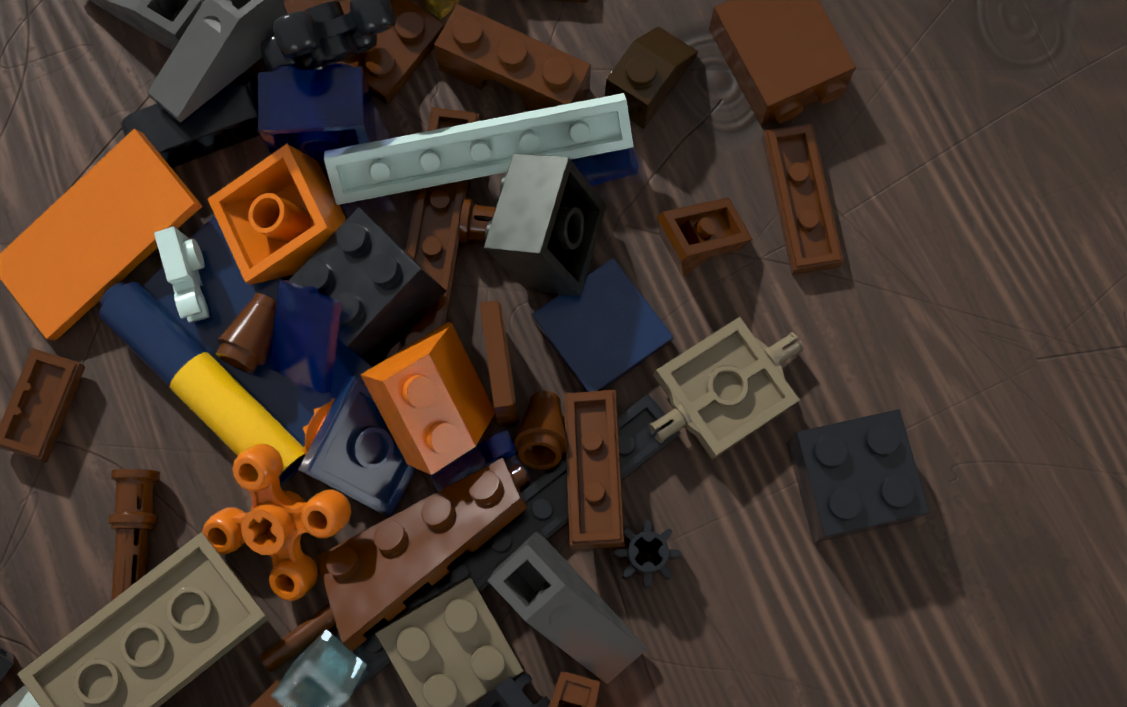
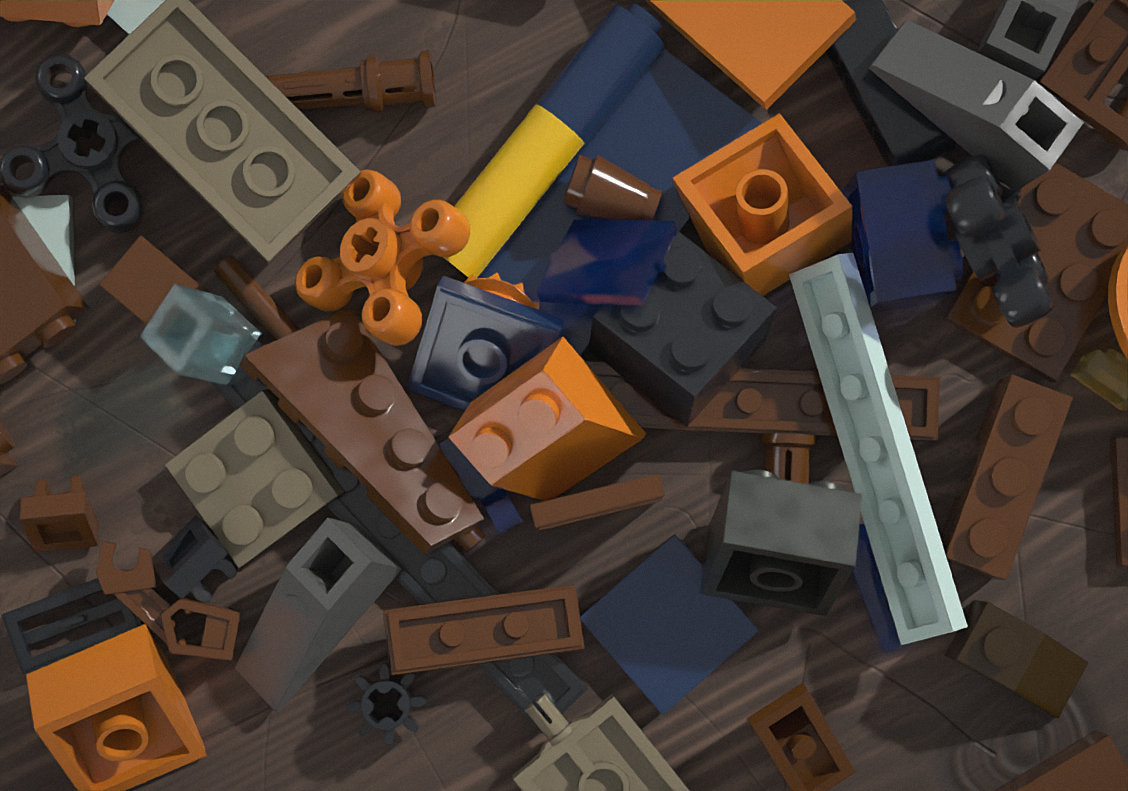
camera: 85 degrees right, 10 degrees up
light aqua plate [154,226,210,323] -> none
reddish brown cone [514,391,567,470] -> none

